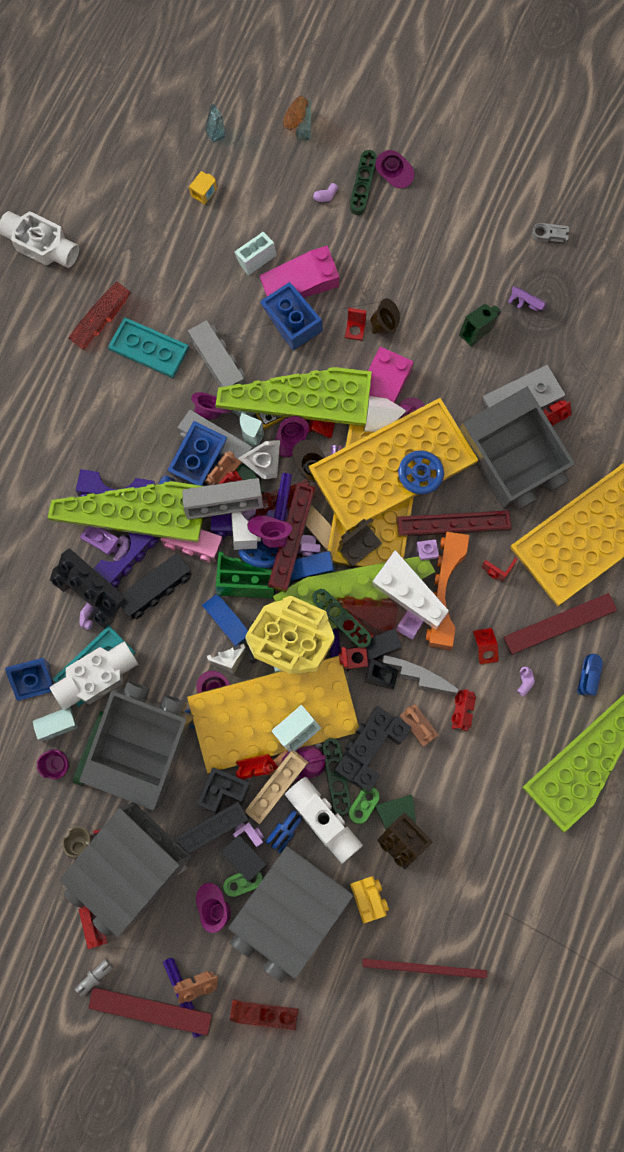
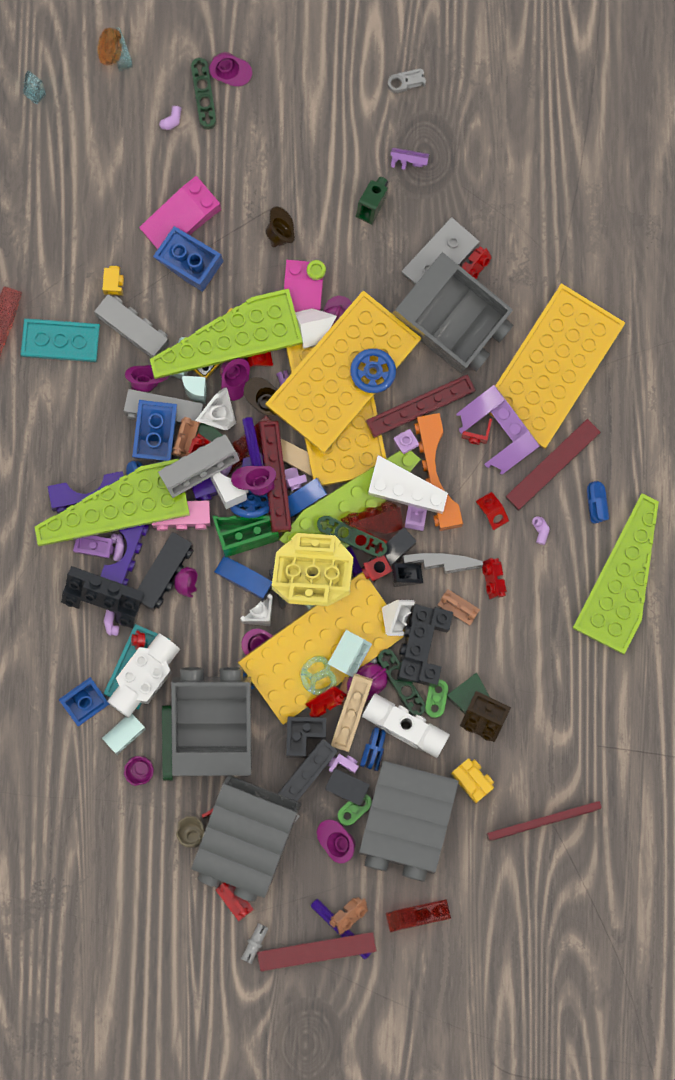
camera: 25 degrees left, 5 degrees up
yellow brick [189,171,217,205] -> none
light aqua brick [235,232,277,276] -> none
dark brown bracket [337,518,382,567] -> none
red bracket [345,308,367,341] -> none
none -> yellow brick [102,266,124,296]
none -> red plate [131,630,145,650]
none -> magenta hair [174,567,198,598]
none -> clear light blue piece [300,656,336,695]
none -> lime tile [307,260,326,280]
none -> white slope [381,600,415,636]
none -> medium lavender wedge [457,385,540,474]

